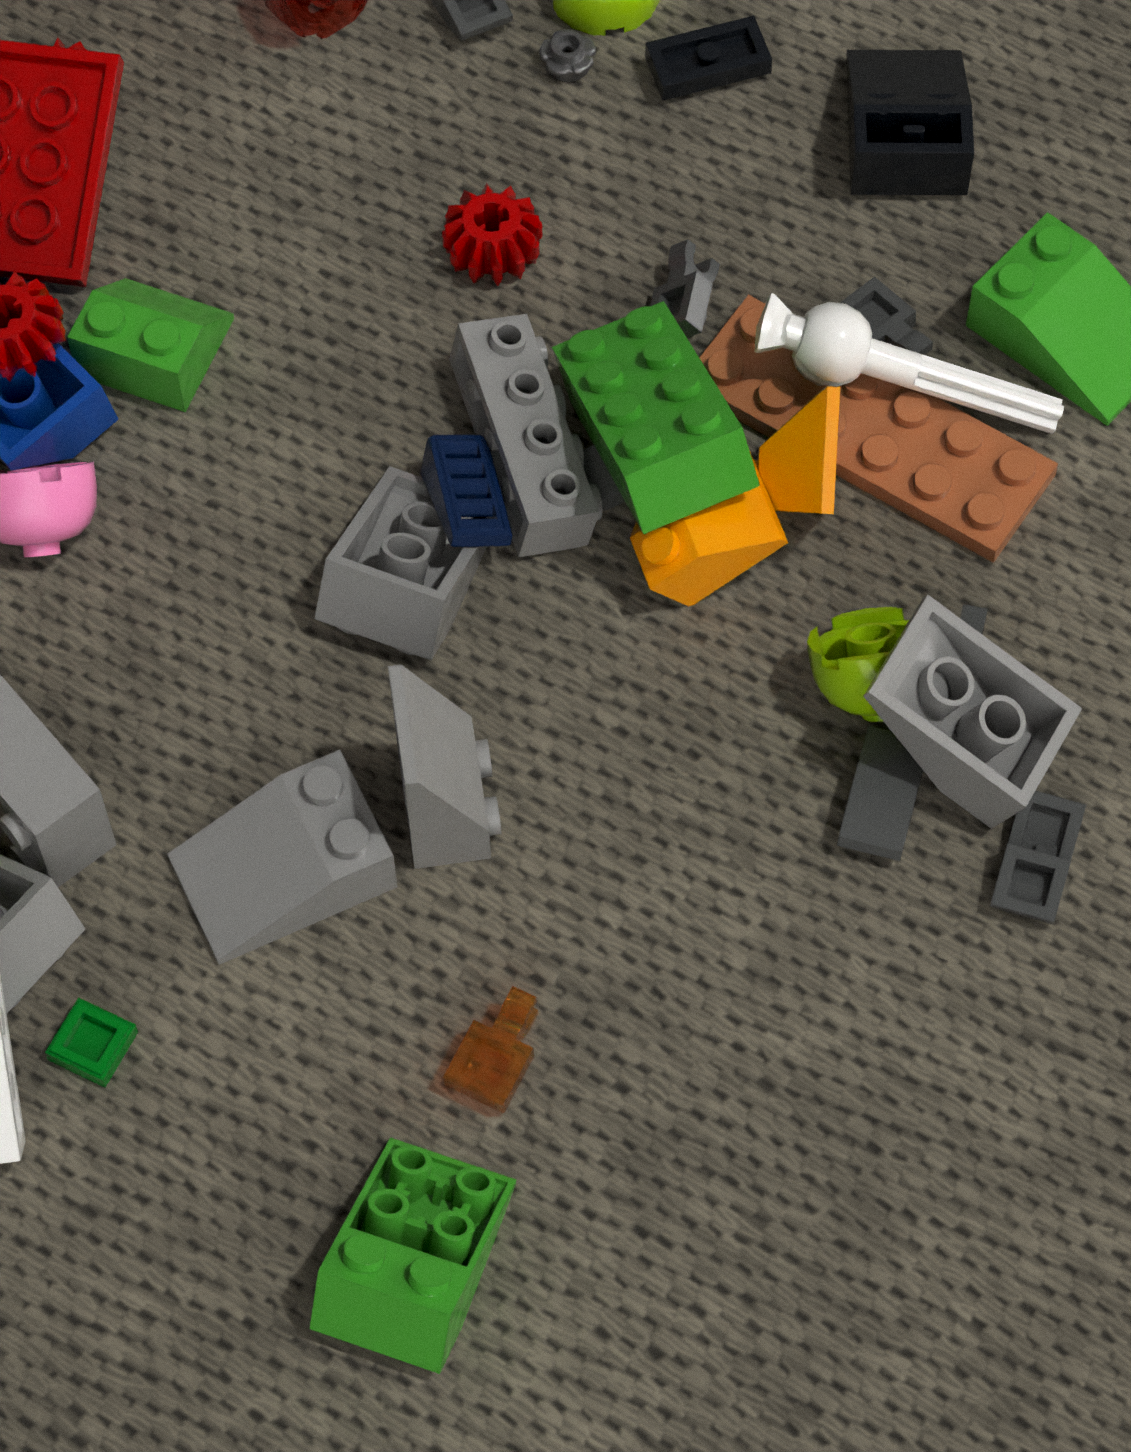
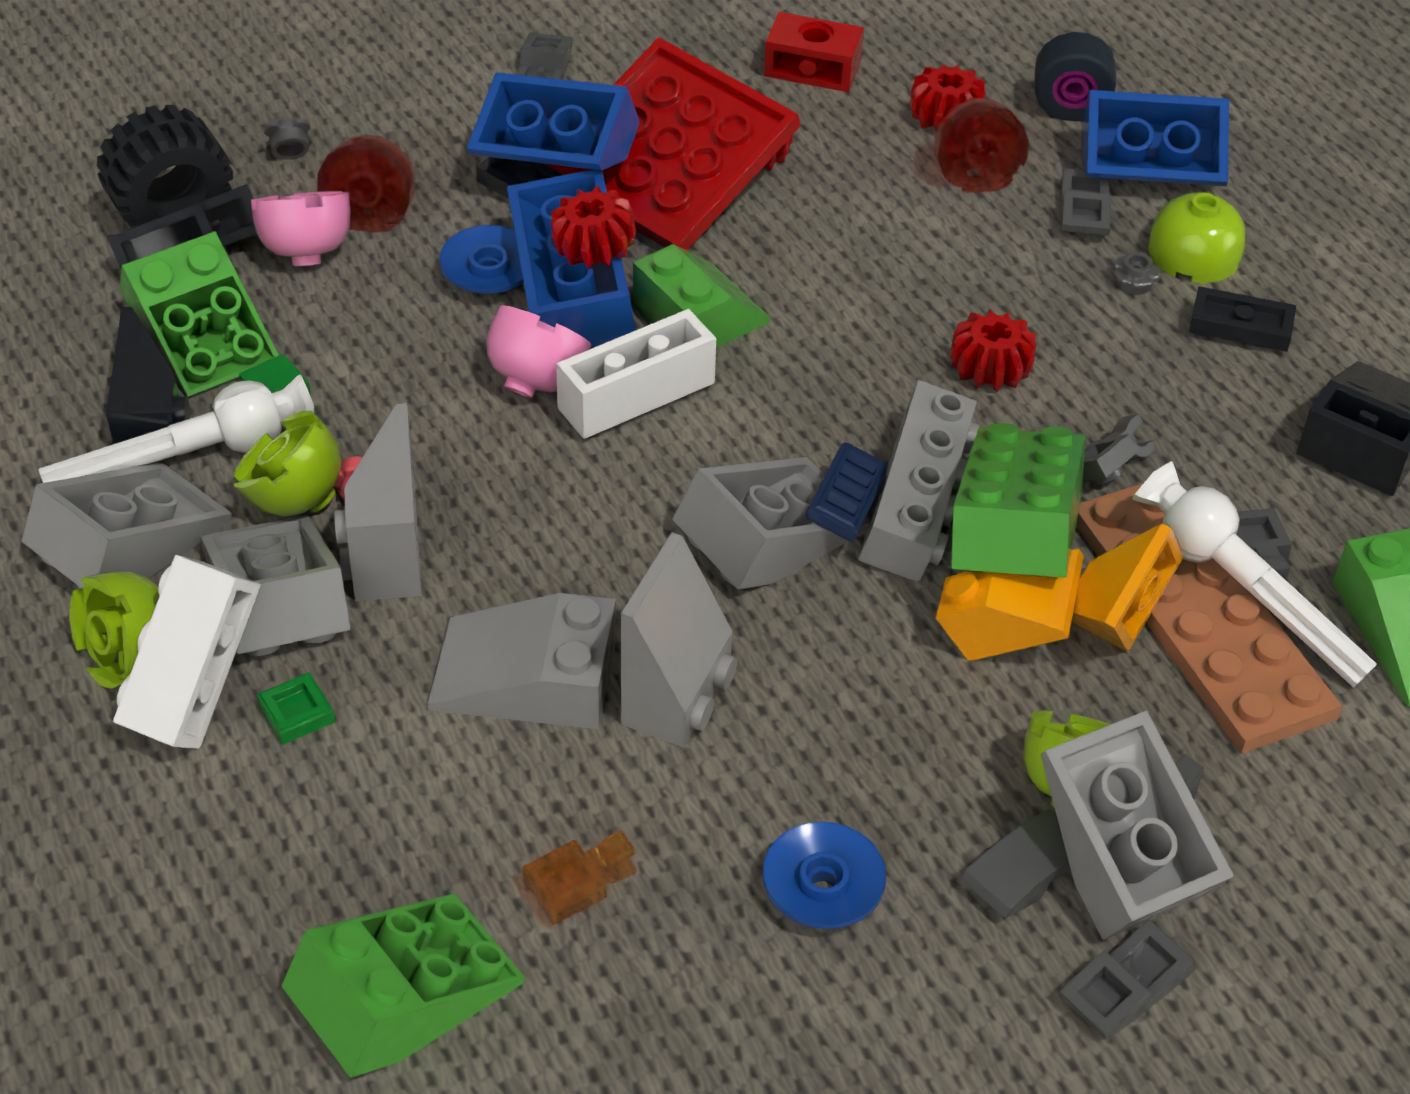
camera: 30 degrees right, 15 degrees down
none -> white brick [556,309,716,439]
none -> blue dish [763,822,886,929]

